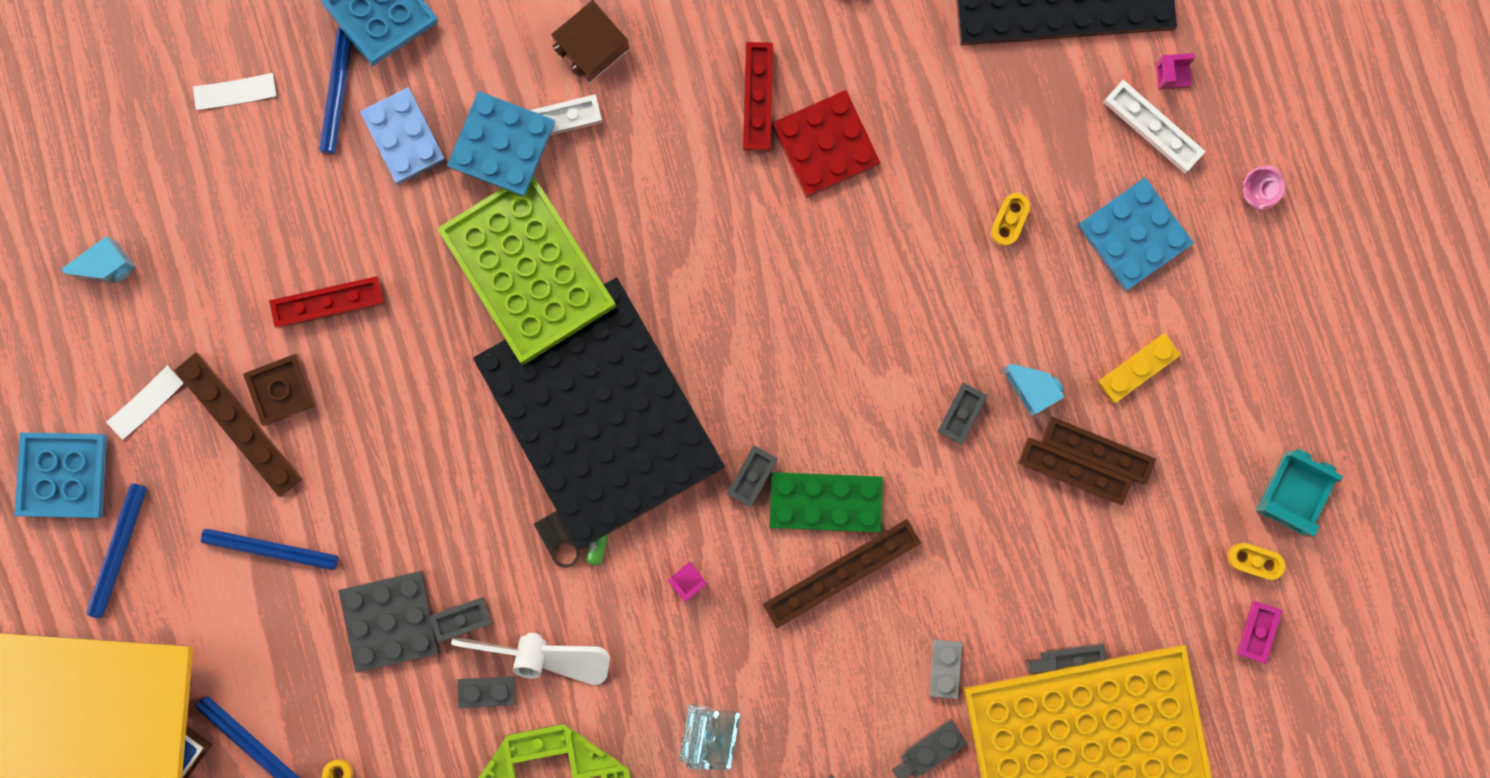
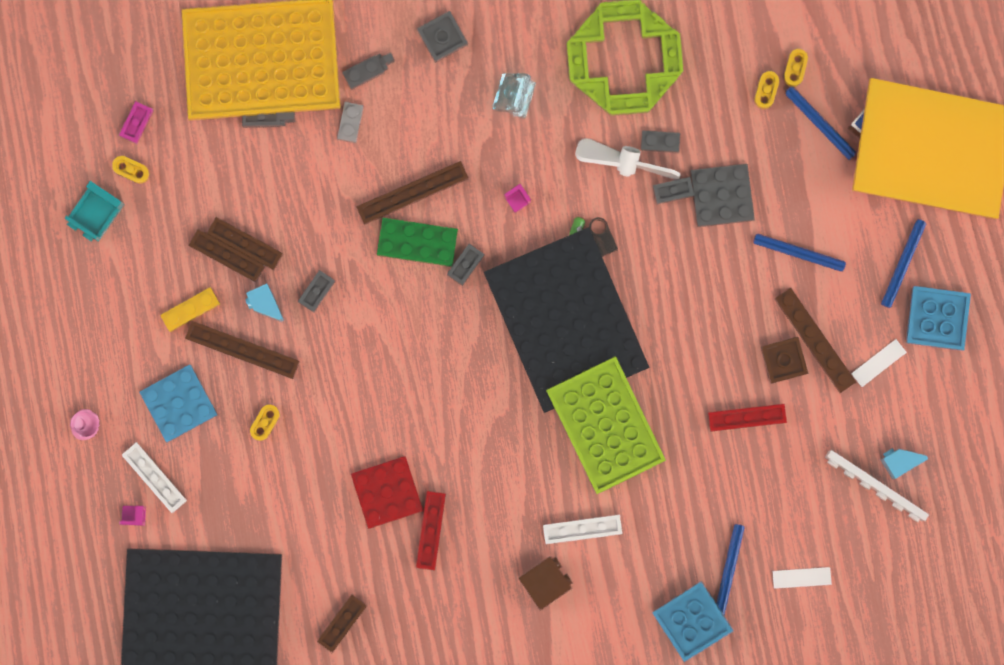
camera: 175 degrees left, 0 degrees up
light blue plate [360,87,446,185] -> none
dark azure plate [447,91,556,197] -> none
none -> reddish brown plate [185,321,300,379]
none -> white plate [825,450,929,522]

